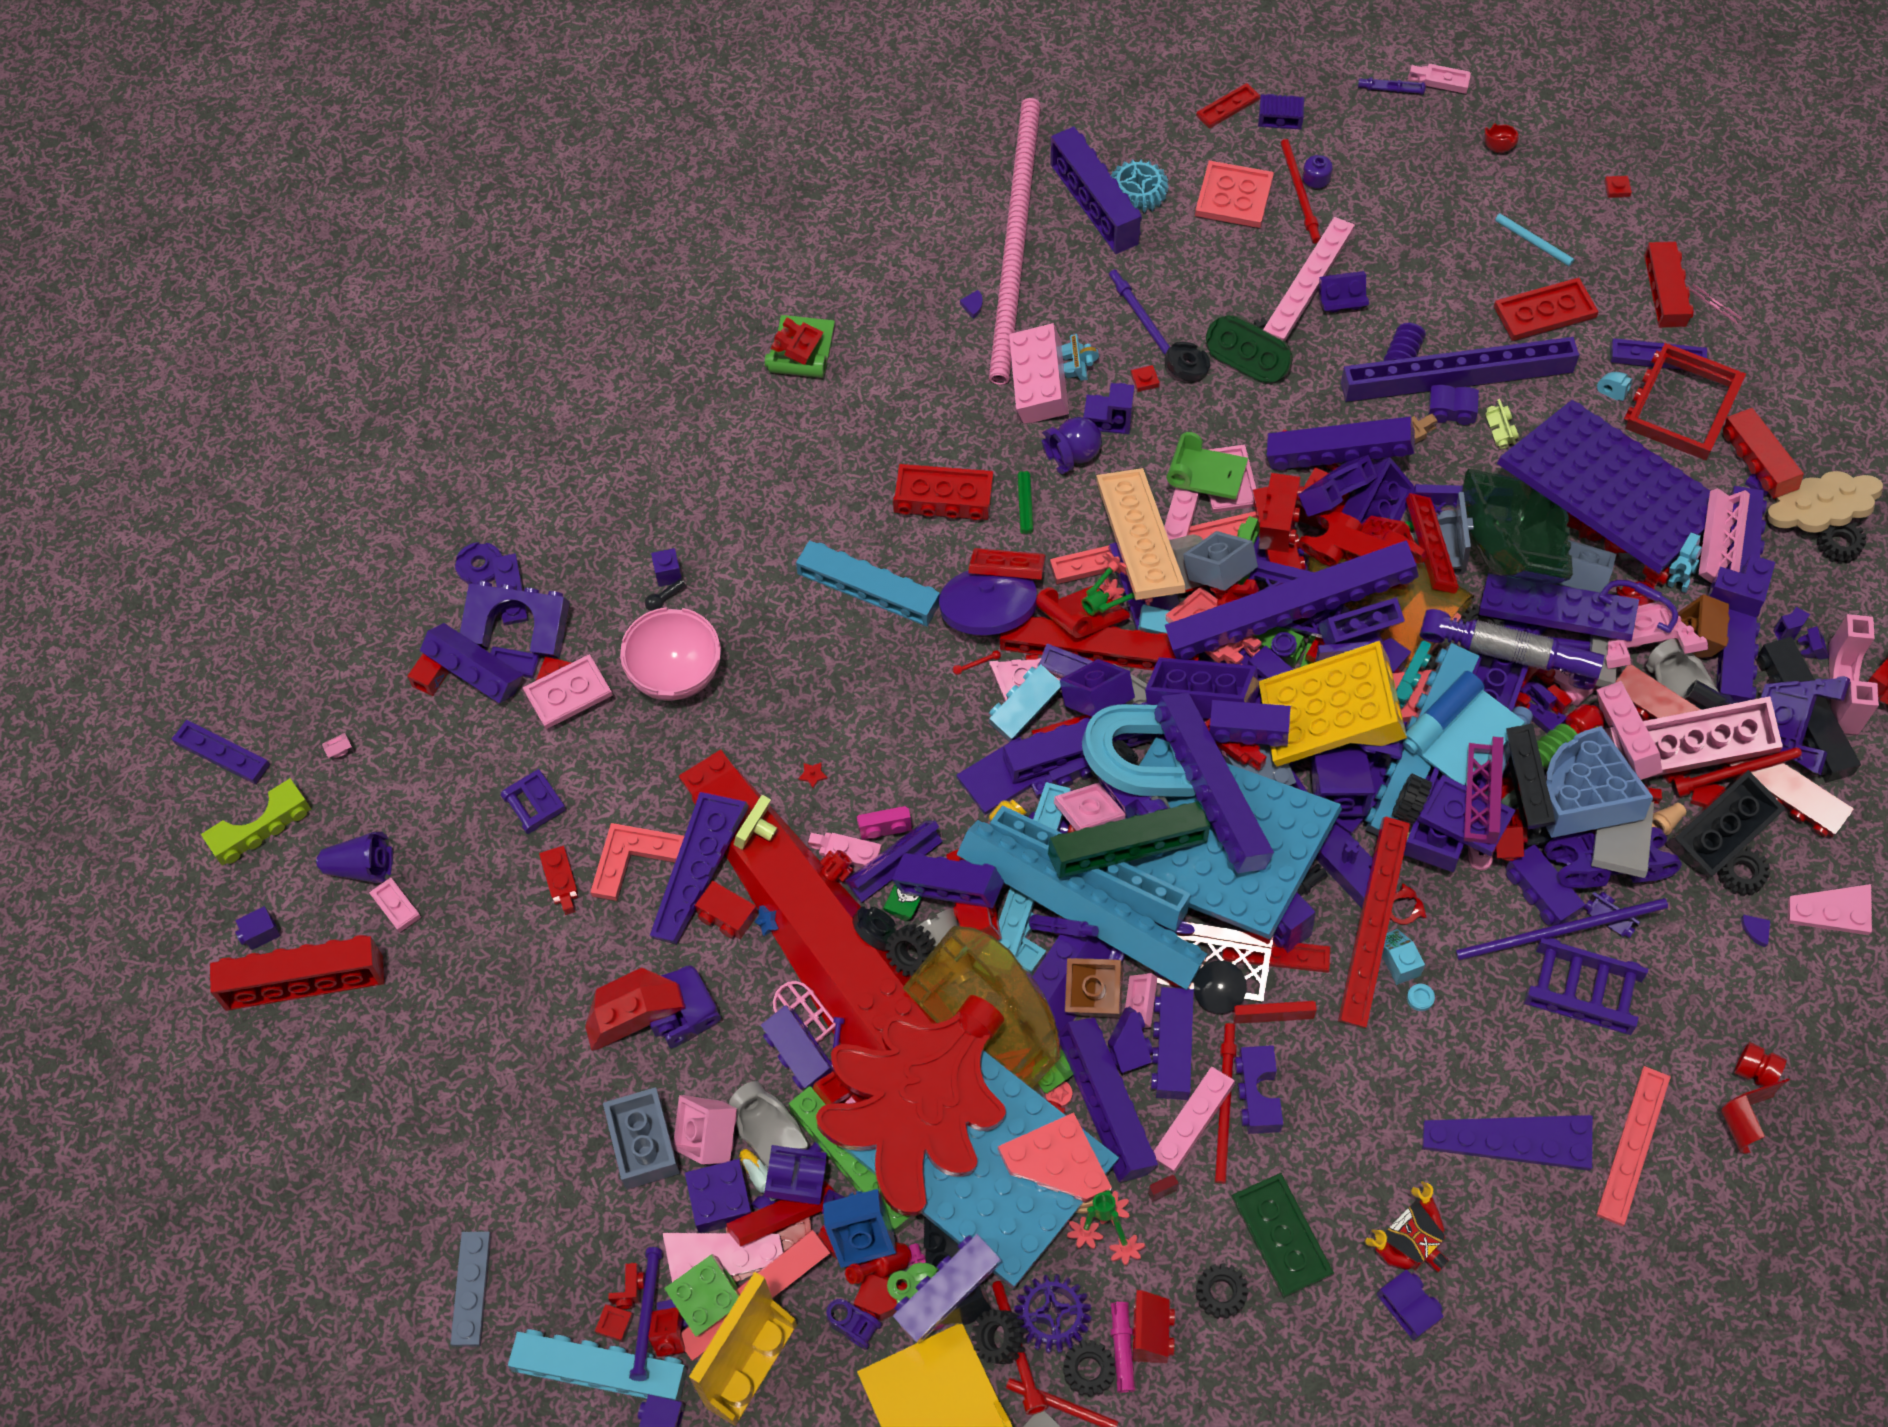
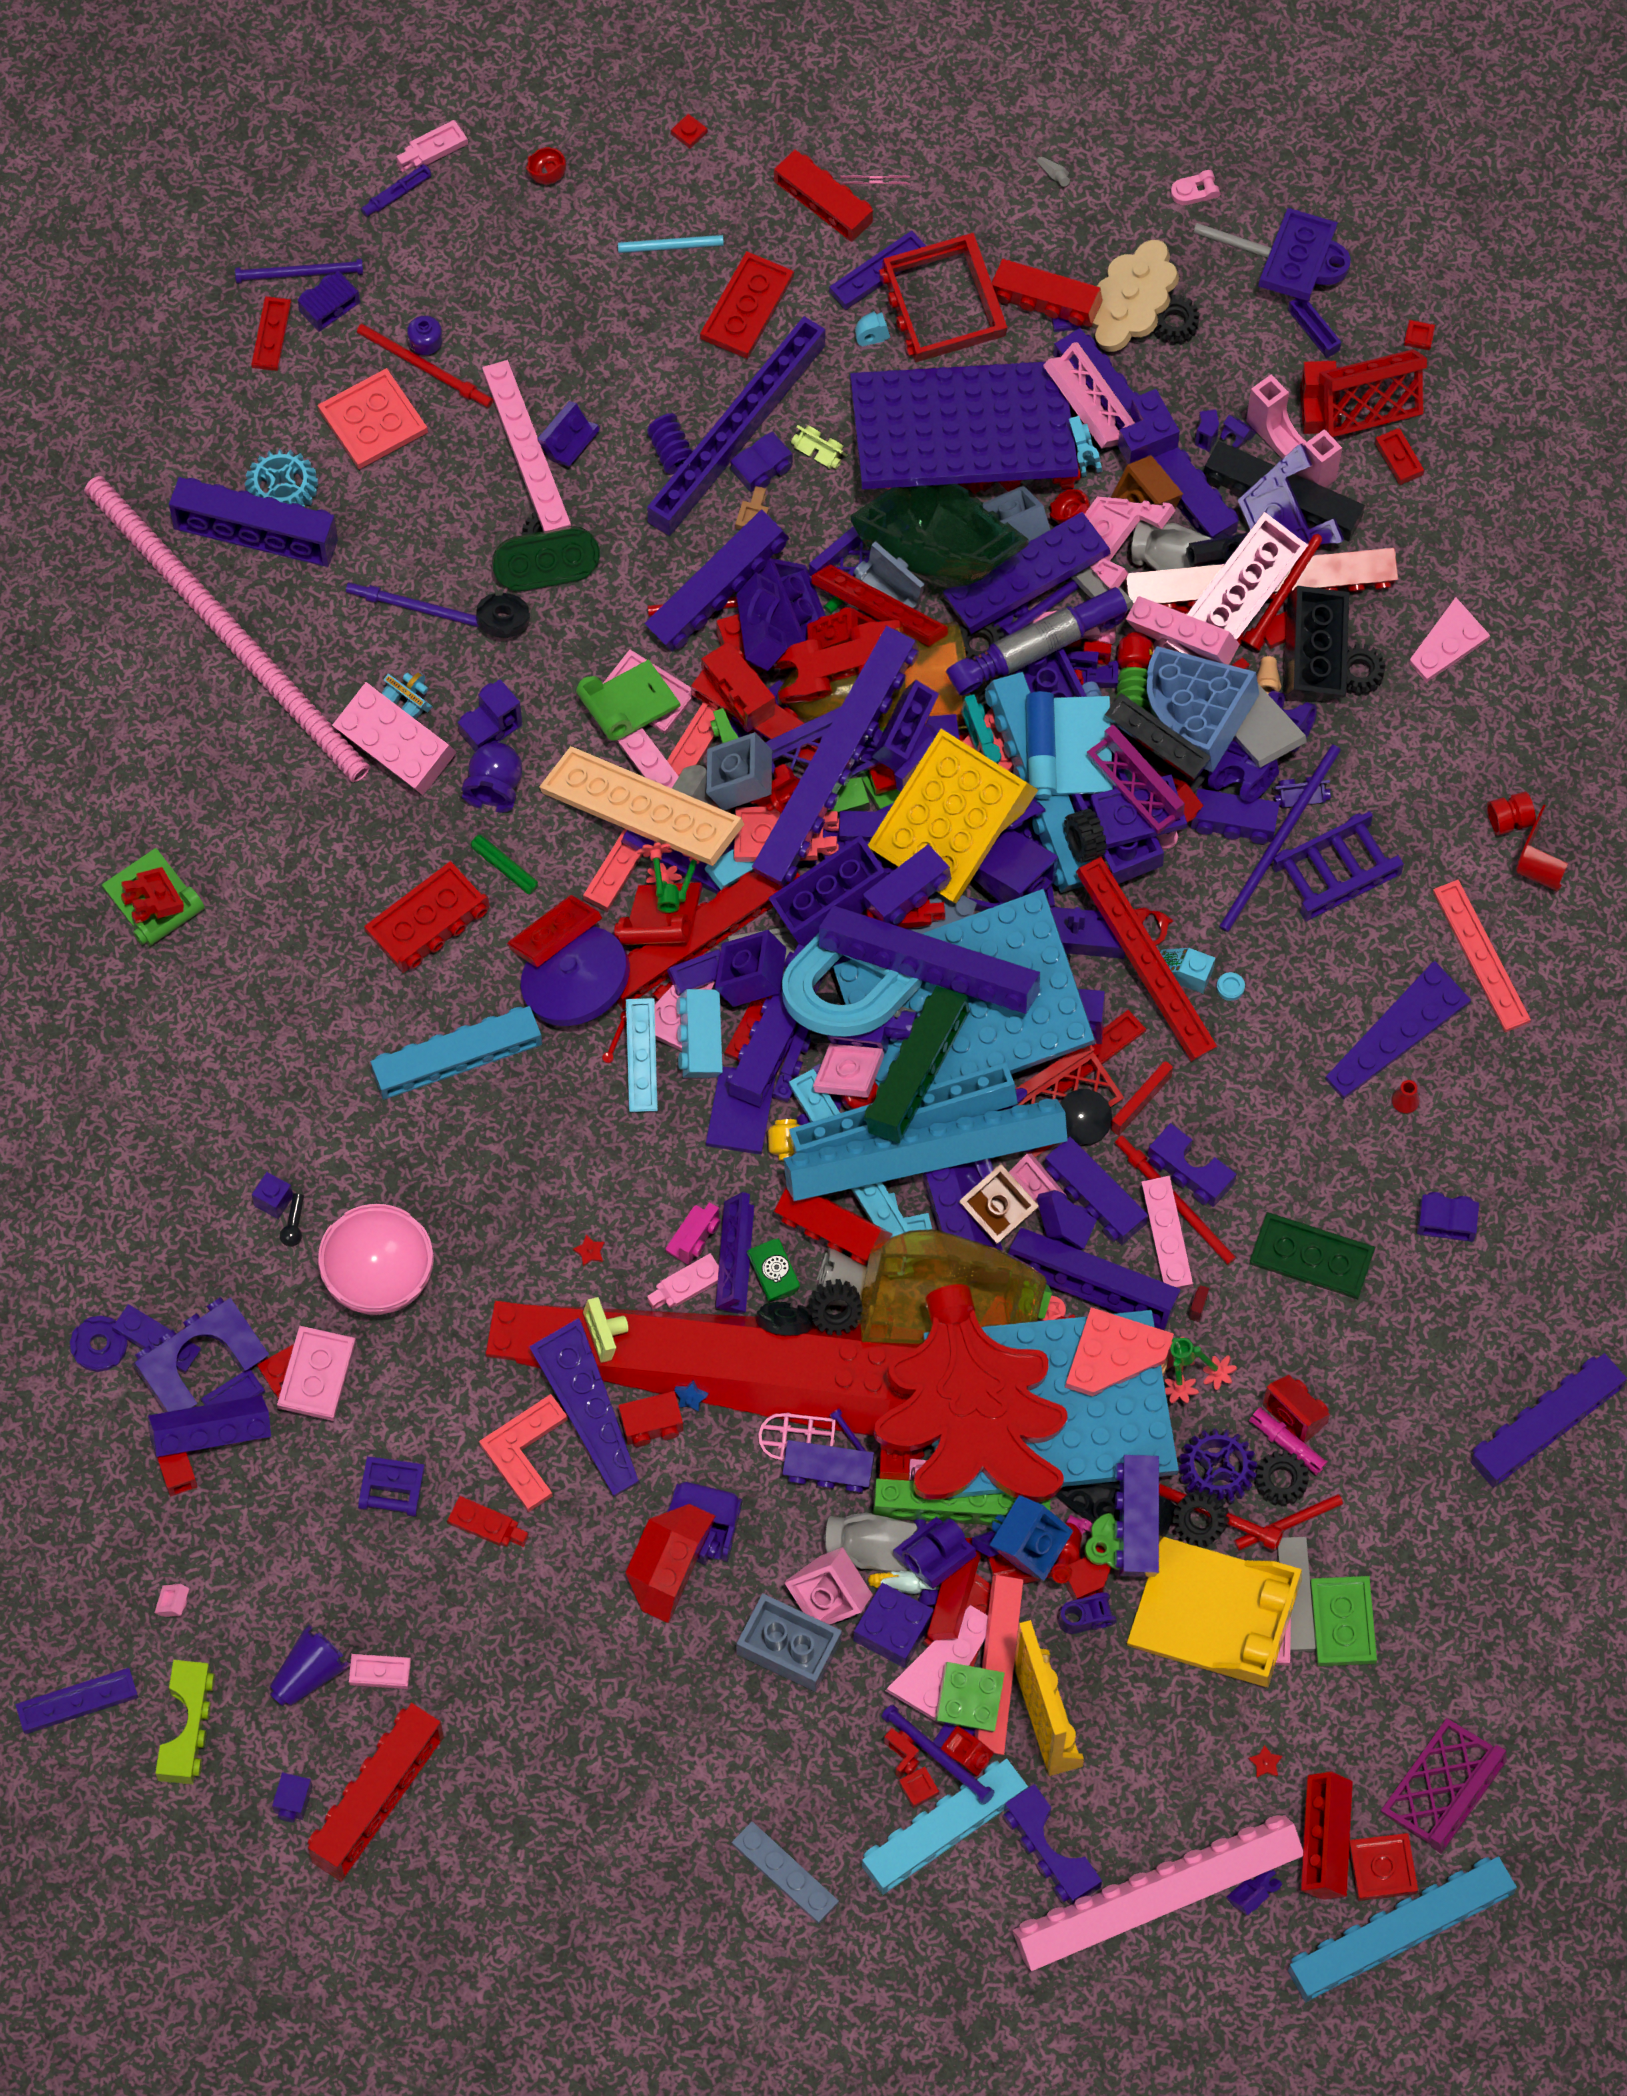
camera: 50 degrees left, 5 degrees up
red gear [820,850,853,882] -> none
dark purple brick [892,853,1004,908] -> none
dark purple tile [960,290,982,319] -> none
dark purple piece [1029,914,1099,938] -> none
red plate [1131,365,1160,392] -> none
black tyre [1196,1263,1249,1319] -> none
dark purple plate [1271,632,1297,657] -> none
torso [1365,1181,1450,1273] -> none
dark purple piece [1598,580,1679,633] -> none
dark purple tile [1741,915,1770,947] -> none
none -> dark purple bar [235,258,363,283]
none -> medium azure tile [626,998,658,1112]
none -> light grey bar [1037,157,1070,187]
none -> red cone [1392,1080,1420,1113]

